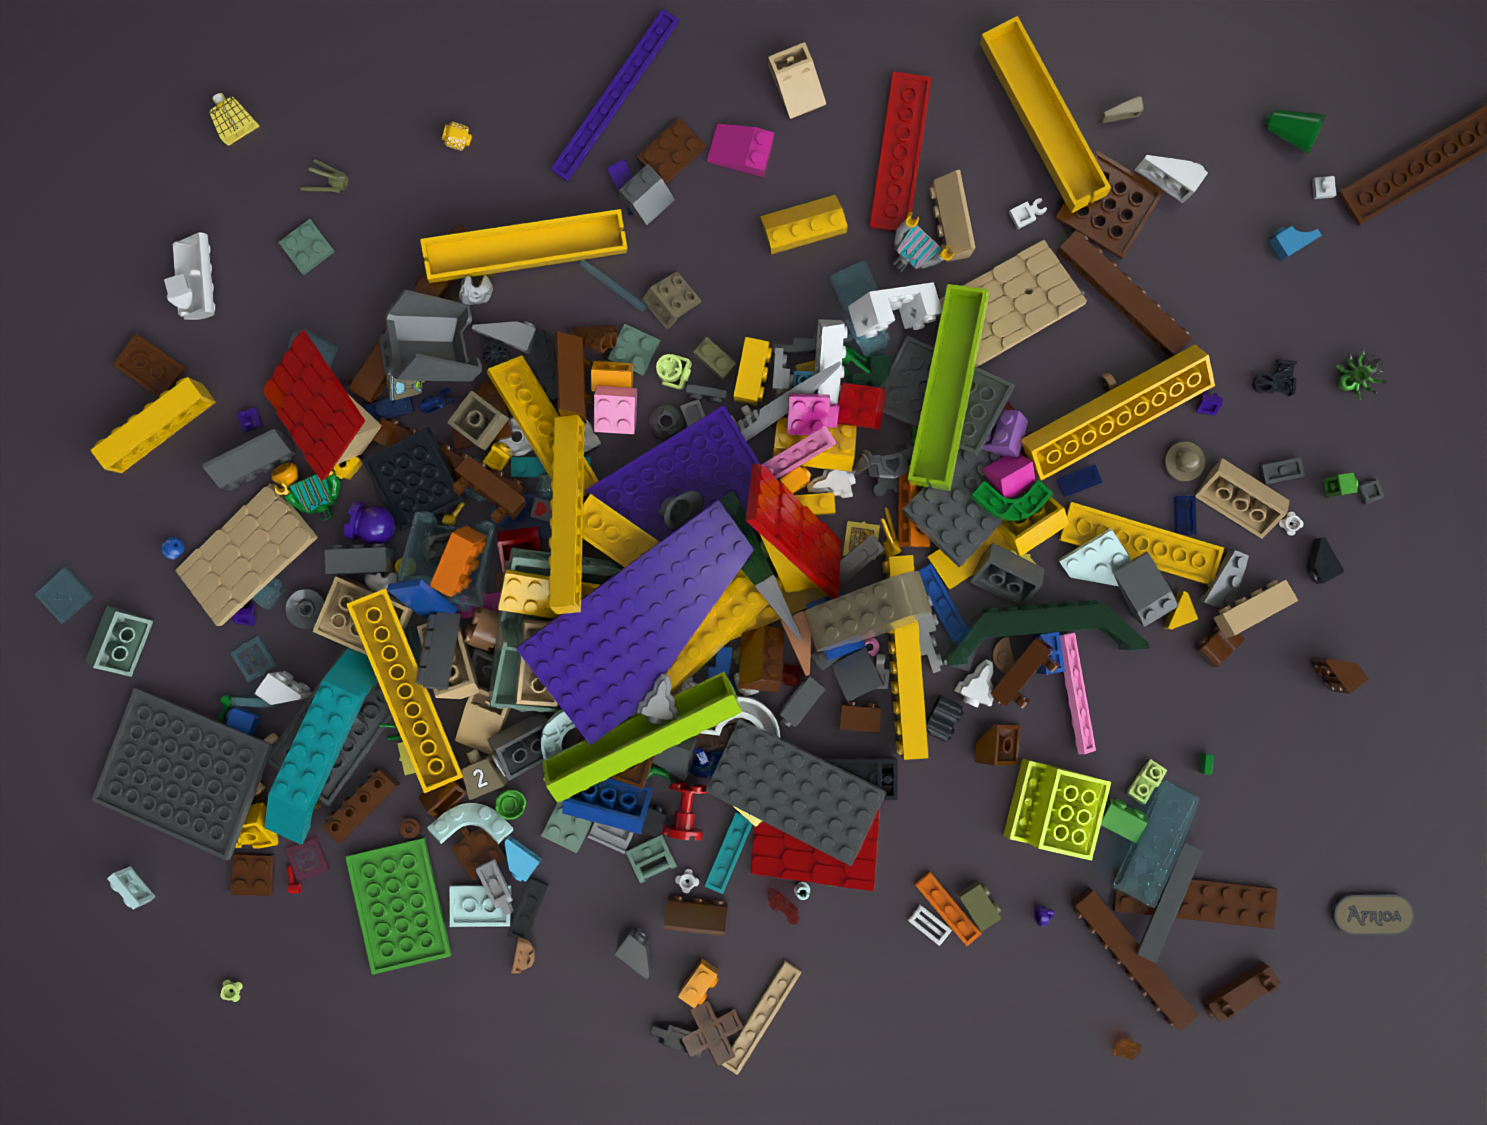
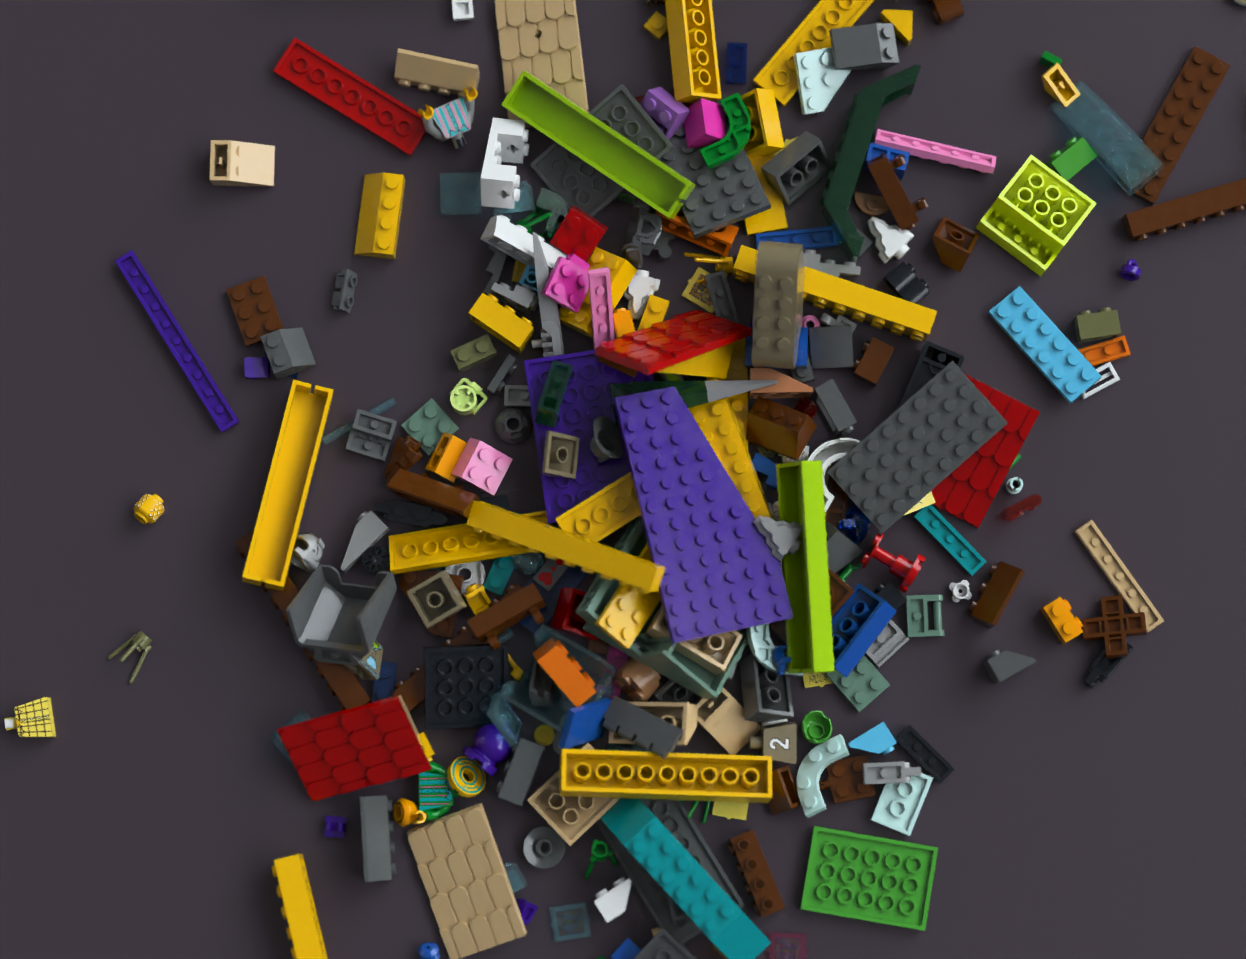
camera: 70 degrees left, 5 degrees down
reddish brown plate [113,333,186,398] -> none
white tile [164,273,192,309] -> none
white container [172,232,215,320] -> none
clear light blue tile [231,696,278,708] -> none
sand green plate [278,219,335,275] -> none
white hair [365,573,398,592] -> none
reddish brown plate [400,818,420,838] -> none
clear blue plate [418,388,455,415] -> none
medium nougat plate [511,937,535,973] -> none
dark tan bracket [642,272,701,330] -> none
dark pink slope [707,124,774,177] -> none
yellowish green slope [1126,759,1167,805] -> none
dark grey tile [1136,842,1203,963] -> none
none -> dark grey hinge [331,269,357,313]
none -> dark grey slope [345,409,397,463]
none -> yellow tile [447,756,486,798]
none -> clear light blue plate [487,692,522,747]
none -> slope [535,360,573,428]
none -> dark tan slope [542,431,580,479]
none -> green plant [584,839,618,880]
none -> yellow plate [644,11,668,40]
none -> blue piece [773,645,791,675]
none -> medium azure plate [988,286,1102,404]
none -> yellow slope [1042,63,1081,107]

